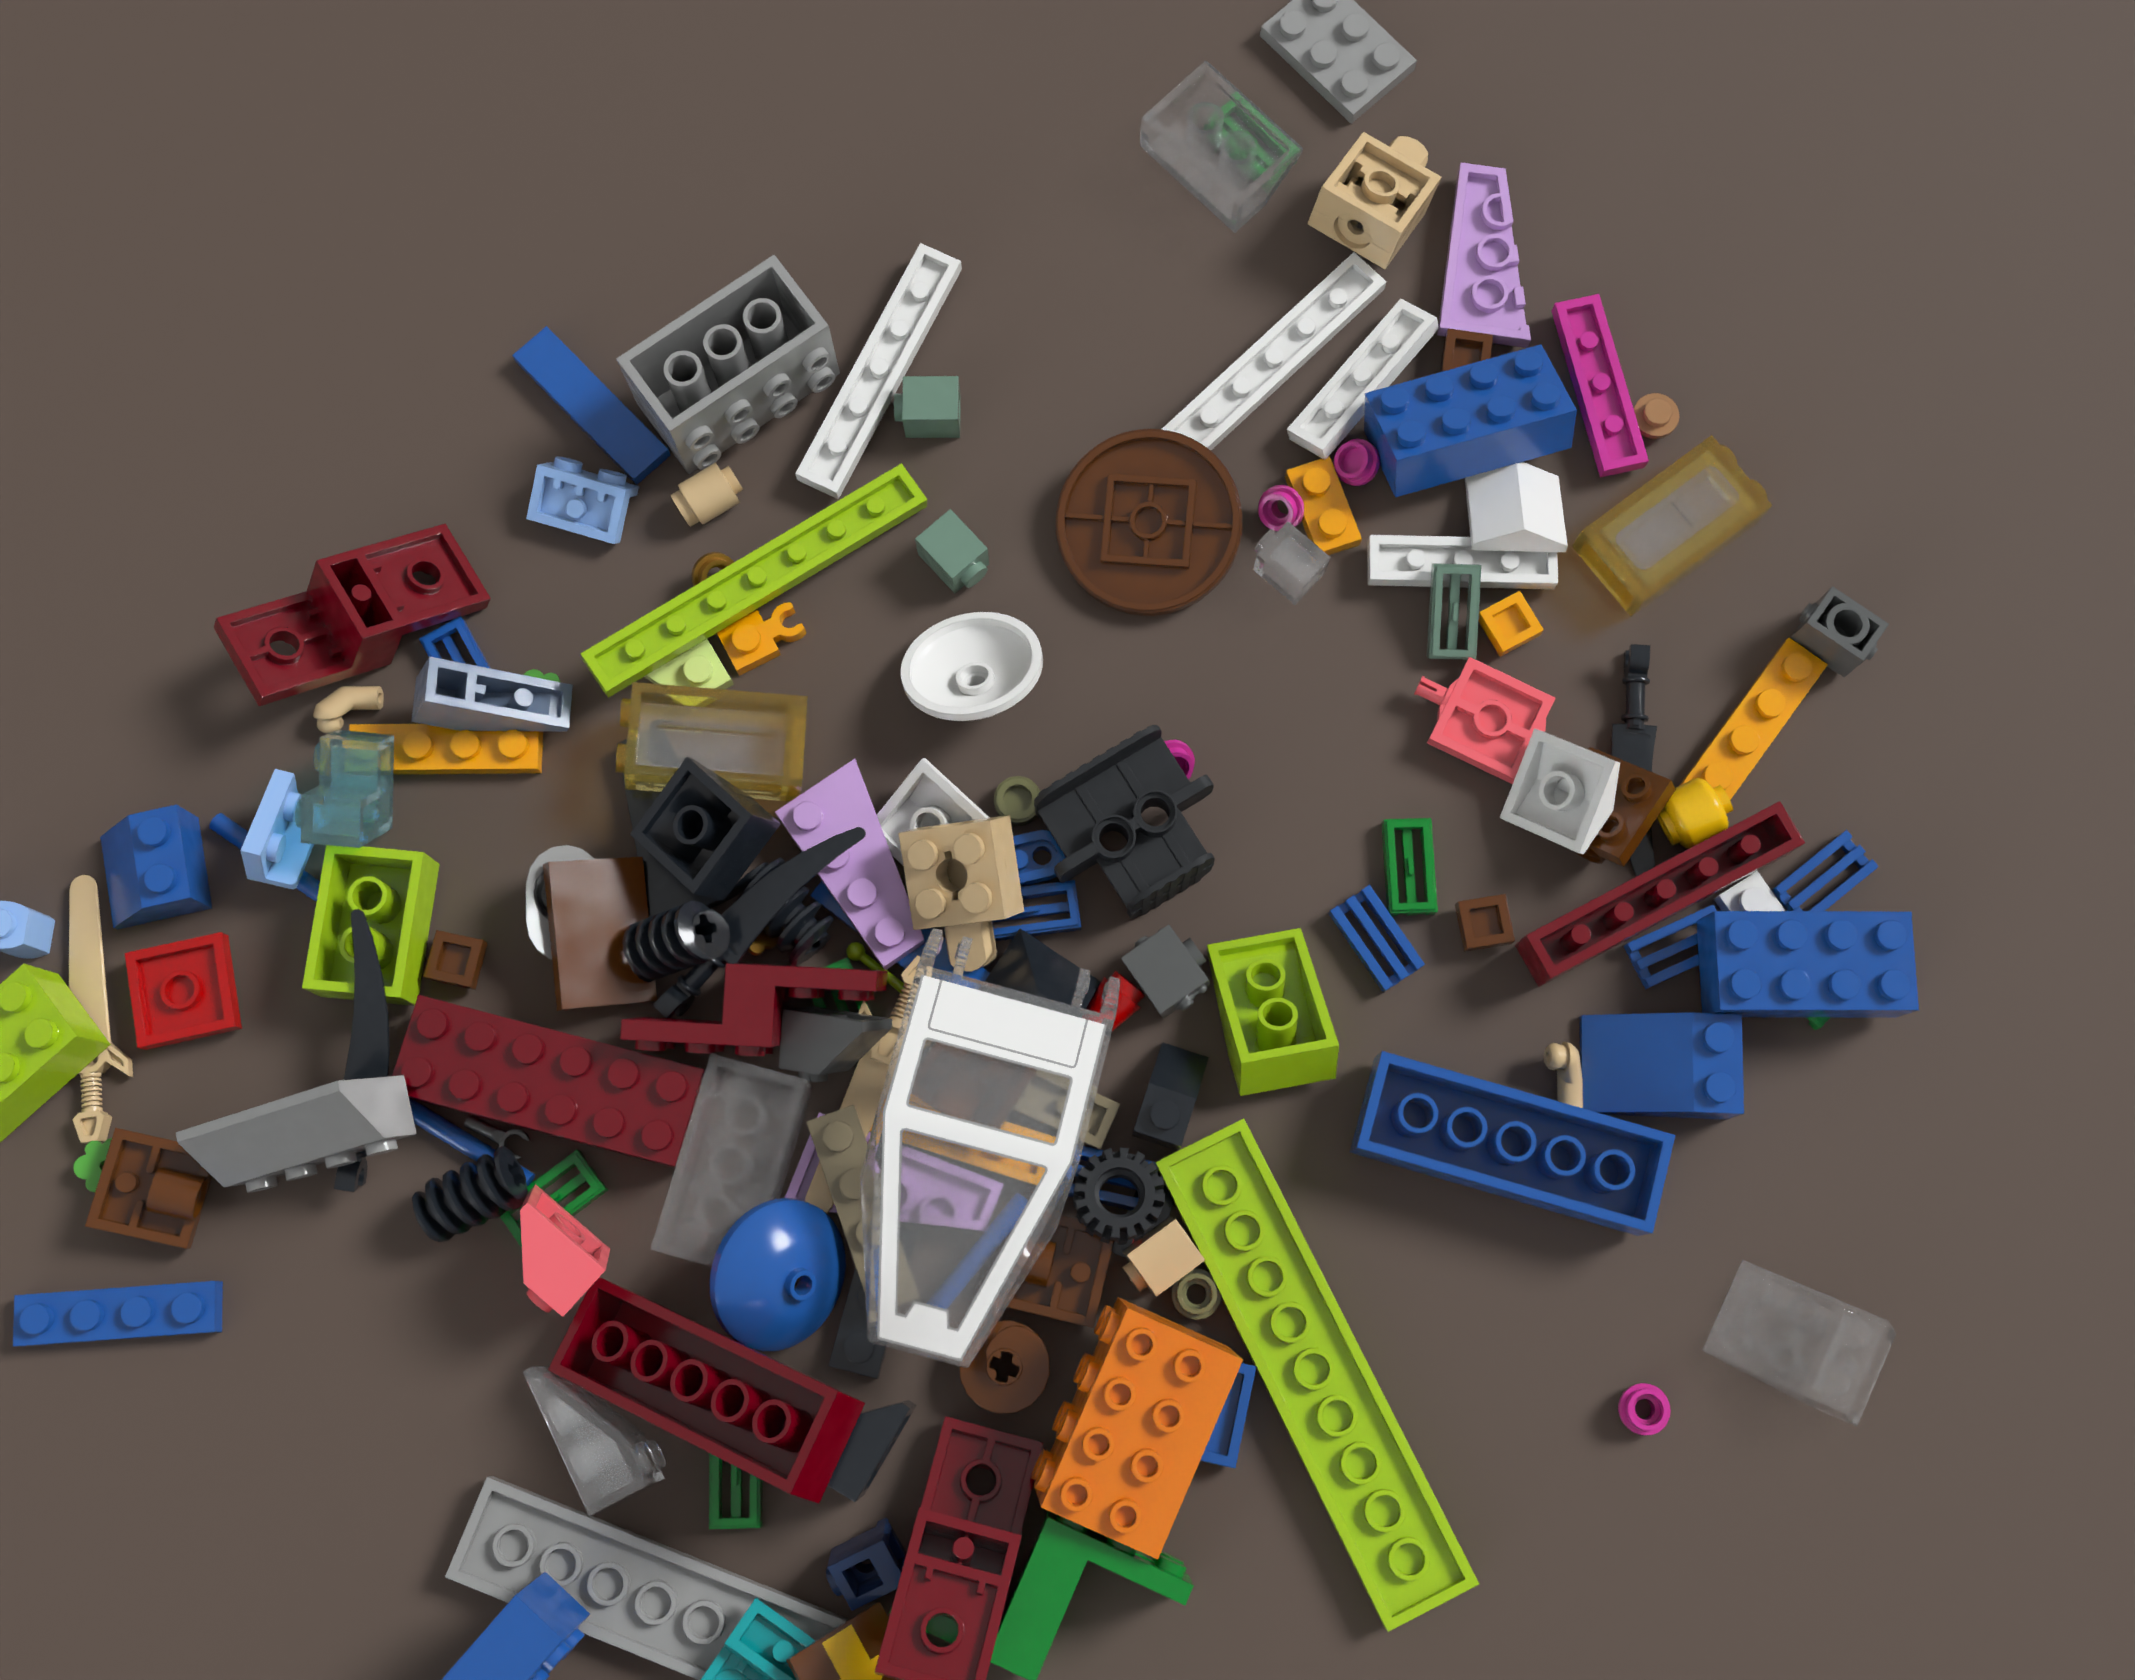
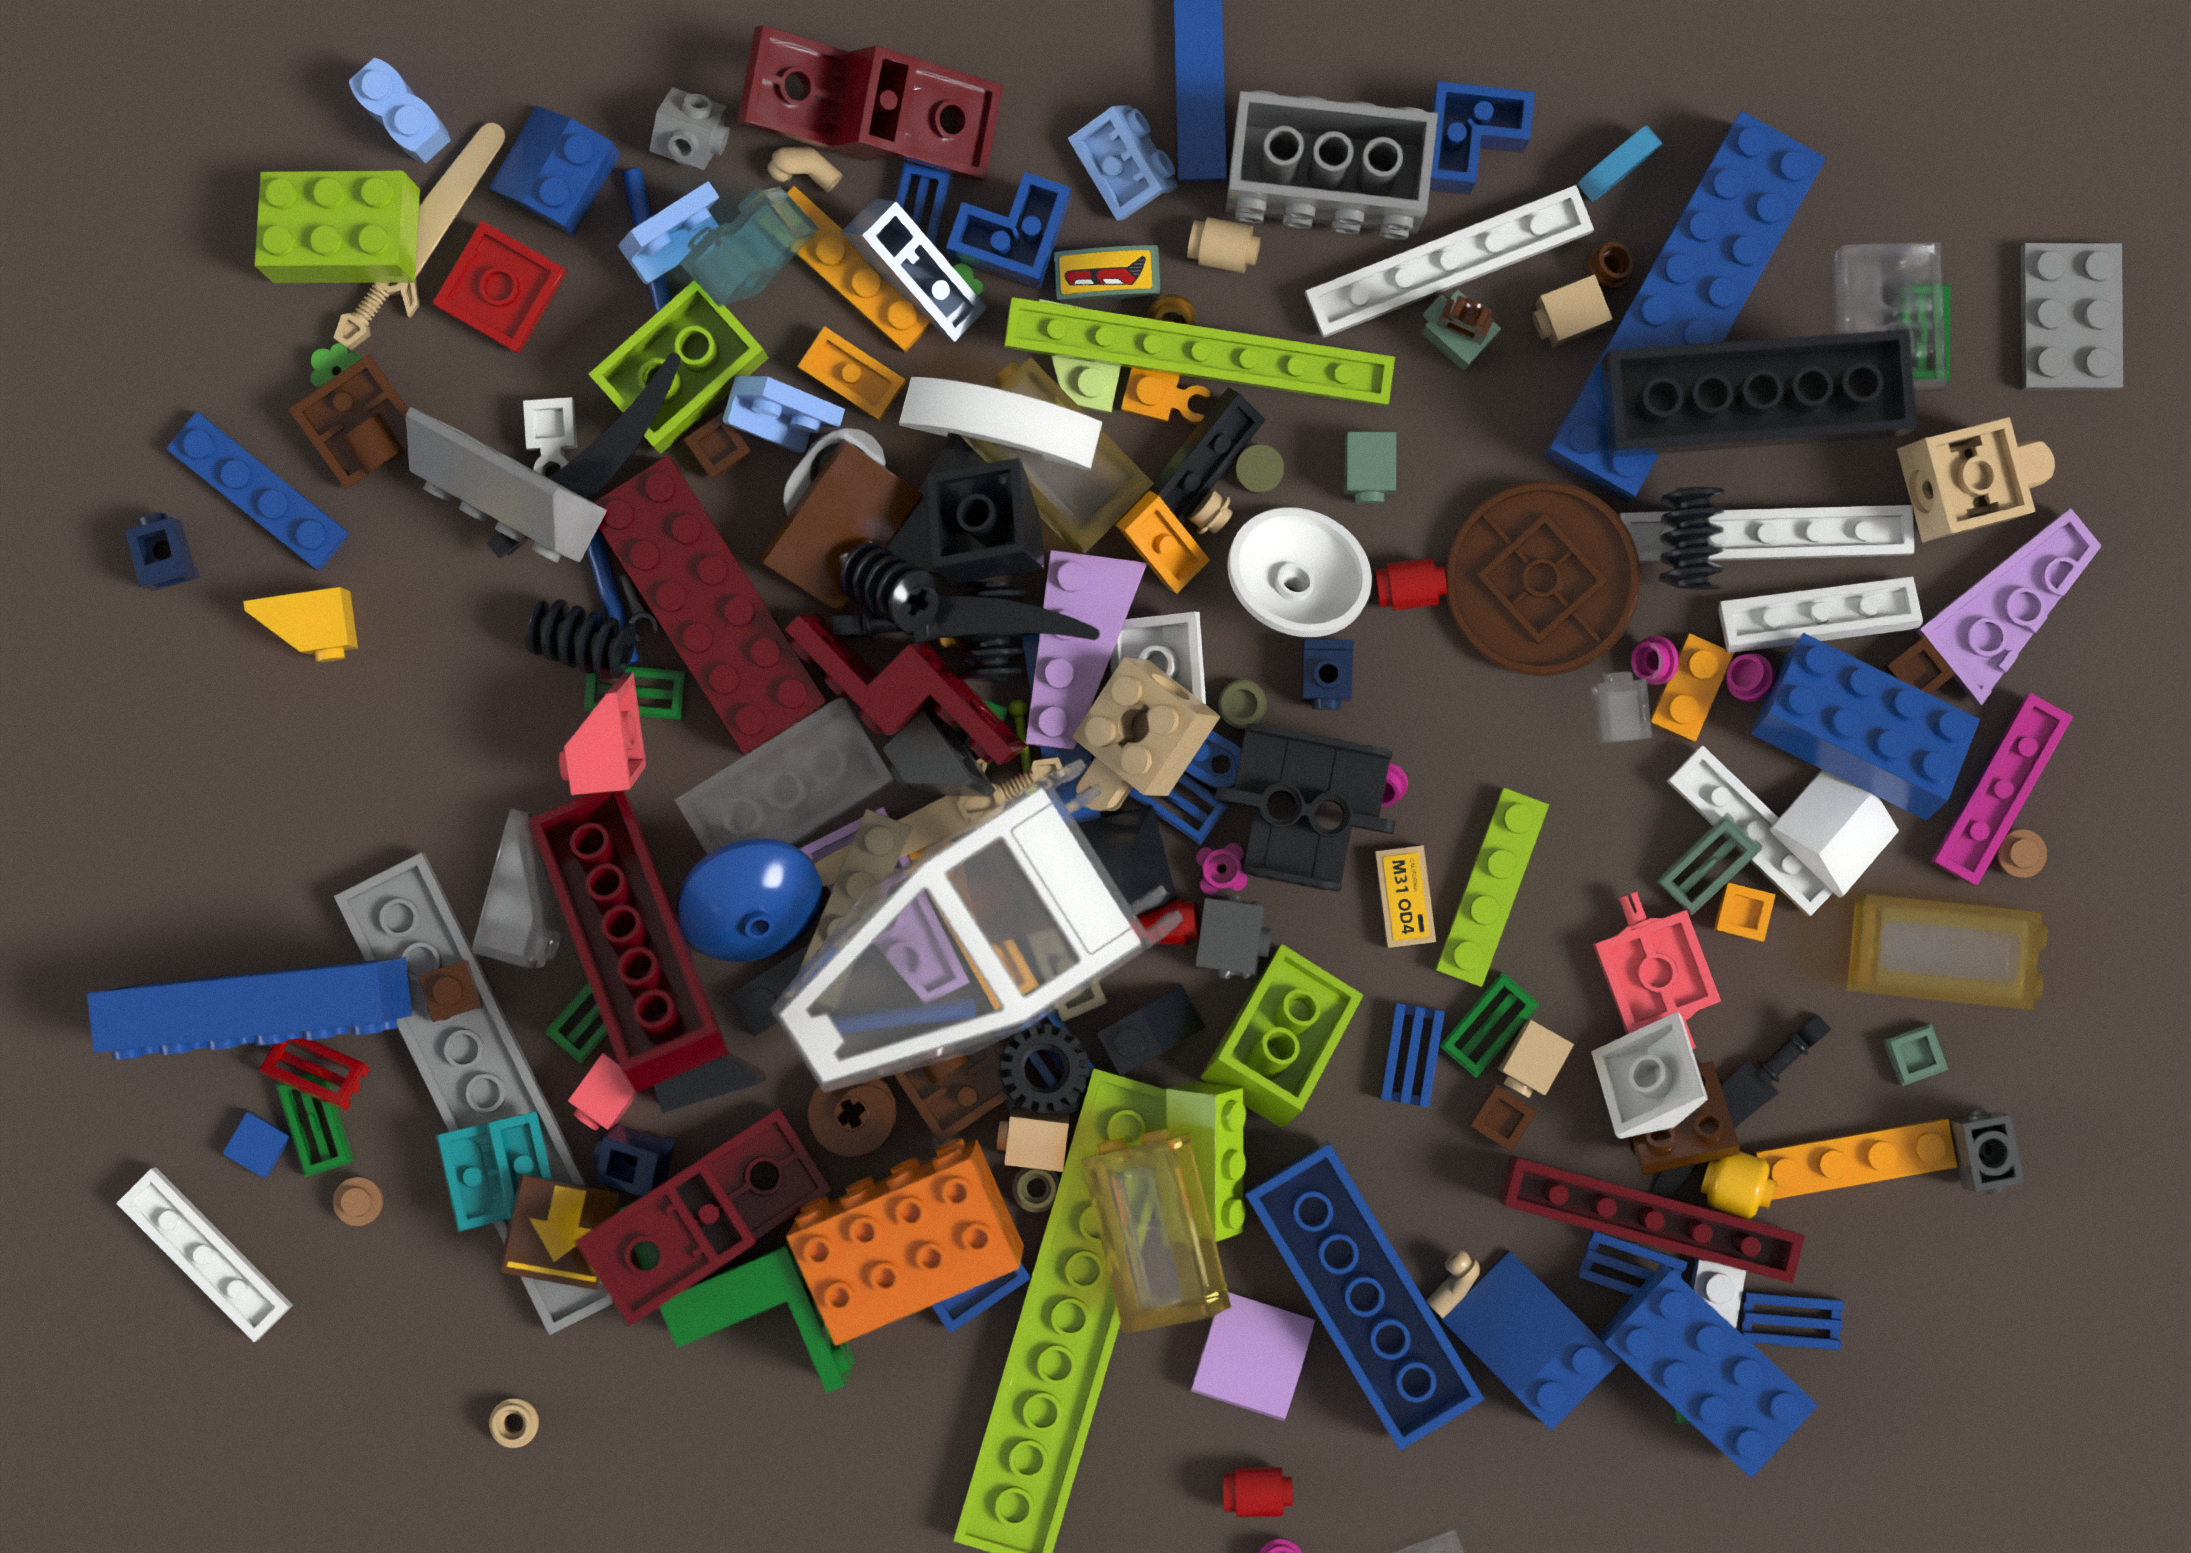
camera: 45 degrees right, 10 degrees up
none -> dark blue brick [125,513,200,591]
none -> yellow slope [243,587,358,662]
none -> reddish brown plate [418,960,483,1022]
none -> white plate [523,397,577,477]
none -> coral brick [568,1052,640,1131]
none -> light grey brick [649,87,730,170]
none -> light blue bracket [723,376,845,453]
none -> light orange plate [797,326,906,422]
none -> white slope [899,377,1102,471]
none -> blue brick [946,172,1071,290]
none -> slope [1054,245,1161,303]
none -> clear yellow piece [1081,1128,1231,1334]
none -> light orange plate [1116,491,1210,594]
none -> black plate [1138,387,1266,525]
none -> lime brick [1166,1081,1246,1242]
none -> tan plate [1188,489,1232,534]
none -> lavender slope [1191,1290,1315,1421]
none -> dark pink plate [1196,843,1248,895]
none -> red brick [1223,1467,1293,1518]
none -> olive tile [1235,444,1284,494]
none -> dark blue brick [1301,639,1354,710]
none -> tile [1374,845,1436,948]
none -> red brick [1375,557,1447,612]
none -> blue brick [1430,81,1535,195]
none -> lime plate [1435,788,1549,987]
none -> reddish brown plate [1437,296,1494,344]
none -> tan brick [1497,1019,1574,1098]
none -> tan brick [1532,274,1613,348]
none -> blue brick [1543,110,1827,503]
none -> dark azure beam [1577,125,1663,203]
none -> reddish brown plate [1586,242,1634,290]
none -> black brick [1601,329,1917,458]
none -> black piece [1659,487,1725,590]
none -> sand green tile [1882,1023,1949,1086]

